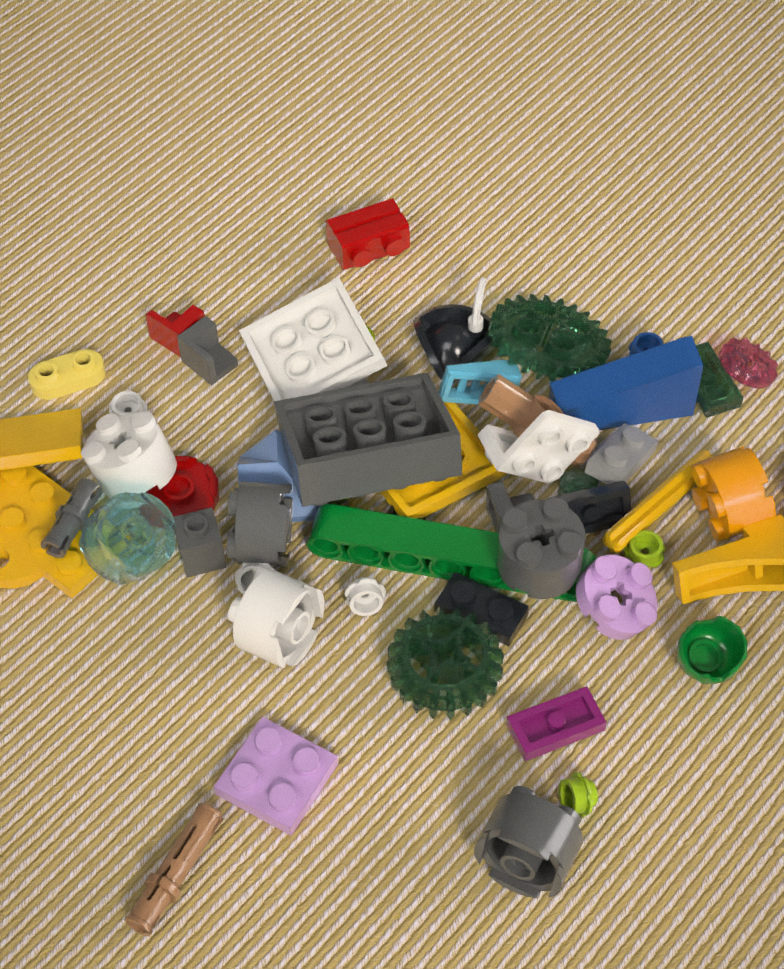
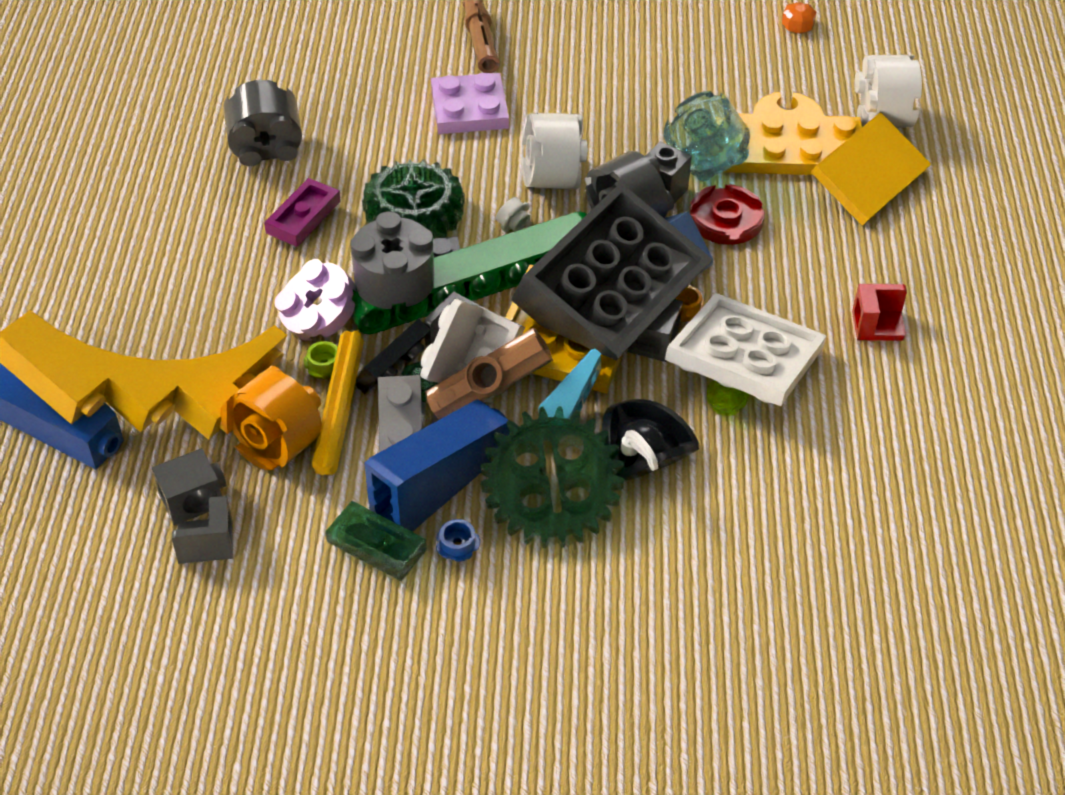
camera: 140 degrees right, 5 degrees down
light yellow plate [28,349,106,400] -> none
dark grey pin [40,478,103,558] -> none
white brick [81,411,177,504] -> none
white plate [109,391,148,416] -> none
dark grey panel [177,316,238,386] -> none
red brick [326,198,410,270] -> none
lime plate [558,772,598,817] -> none
green hair [677,616,748,684] -> none
clear pink gear [719,337,778,388] -> none

